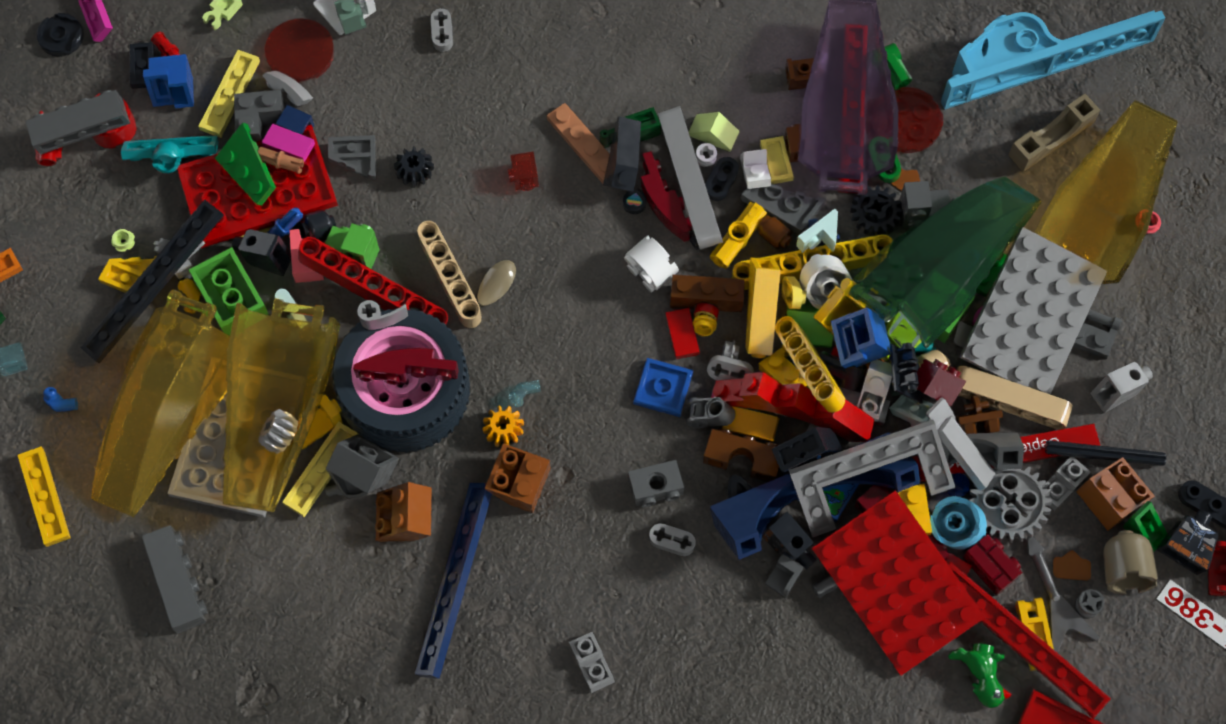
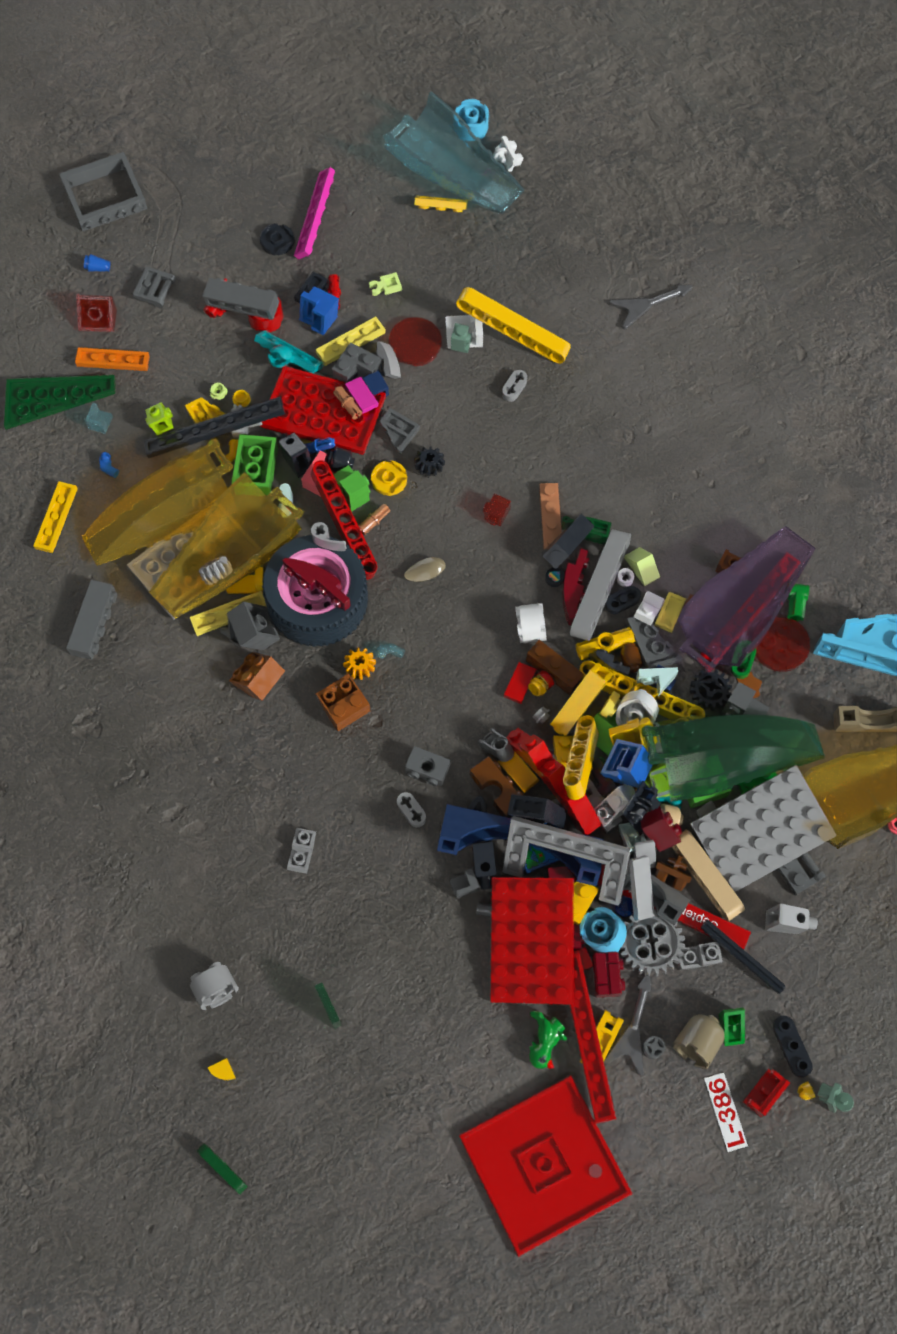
camera: 35 degrees right, 0 degrees up
green wing [215,122,276,205] -> none
dark blue plate [415,483,492,679] -> none
tan beam [417,221,482,328] -> none
blue tile [633,358,693,417] -> none
light grey beam [707,355,754,380] -> none
dark orange sticker [1053,550,1091,581] -> none
dark orange slope [1076,457,1155,531] -> none
torso [1156,510,1218,575] -> none
none -> lime brick [145,402,173,436]
none -> yellow plate [232,390,251,407]
none -> nougat axle [358,504,390,535]
none -> yellow tile [371,461,407,496]
none -> black slope [588,649,630,676]

